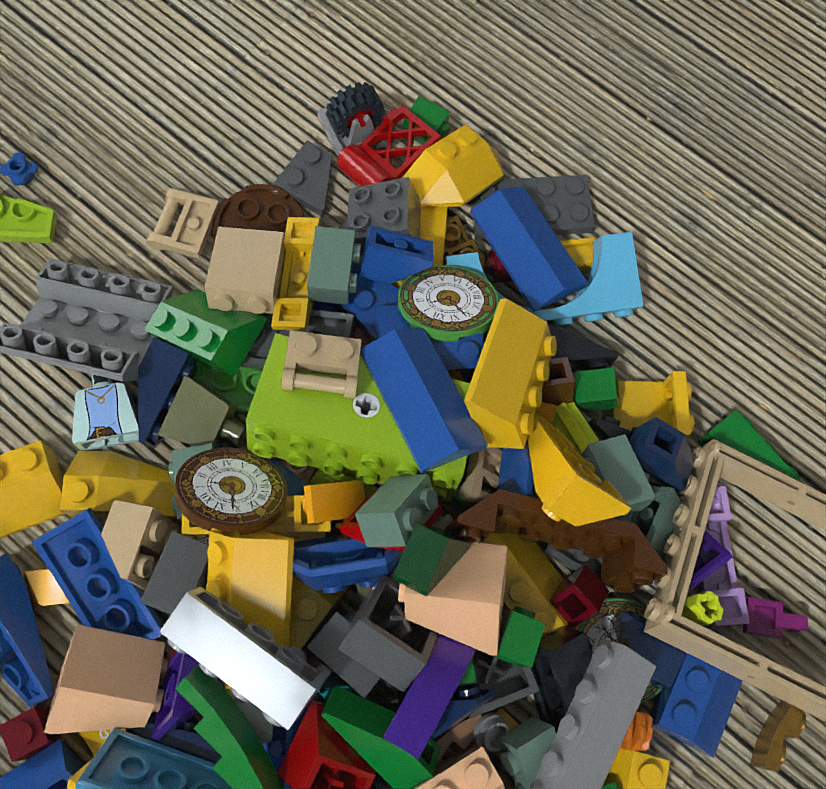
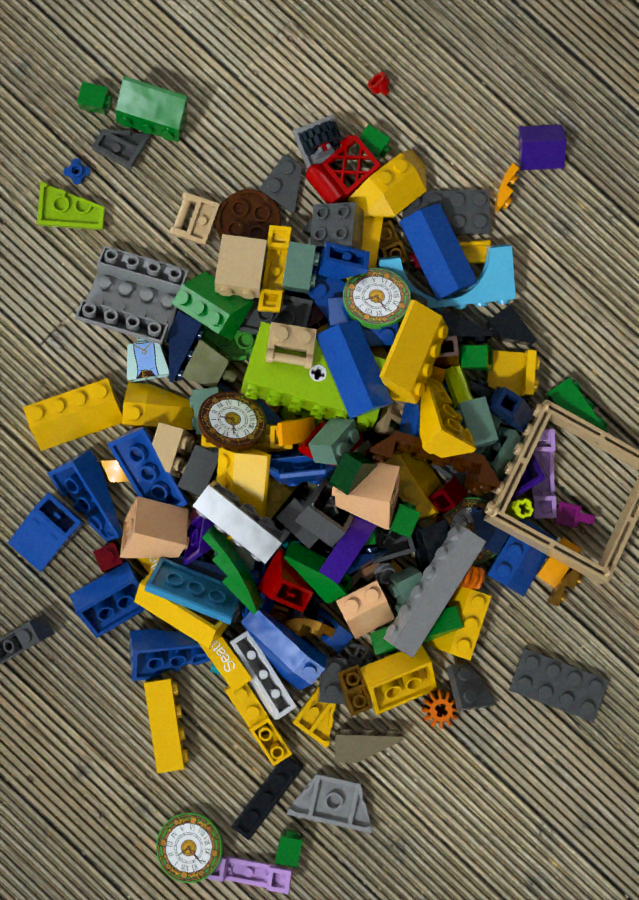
camera: 10 degrees right, 15 degrees up
none -> green brick [77,82,113,115]
none -> dark grey wing [92,129,151,170]
none -> green slope [116,76,188,142]
none -> red tile [367,72,390,96]
none -> black slope [487,305,537,346]
none -> light orange slope [495,163,519,213]
none -> dark purple slope [518,125,567,171]
none -> light orange slope [537,536,582,588]

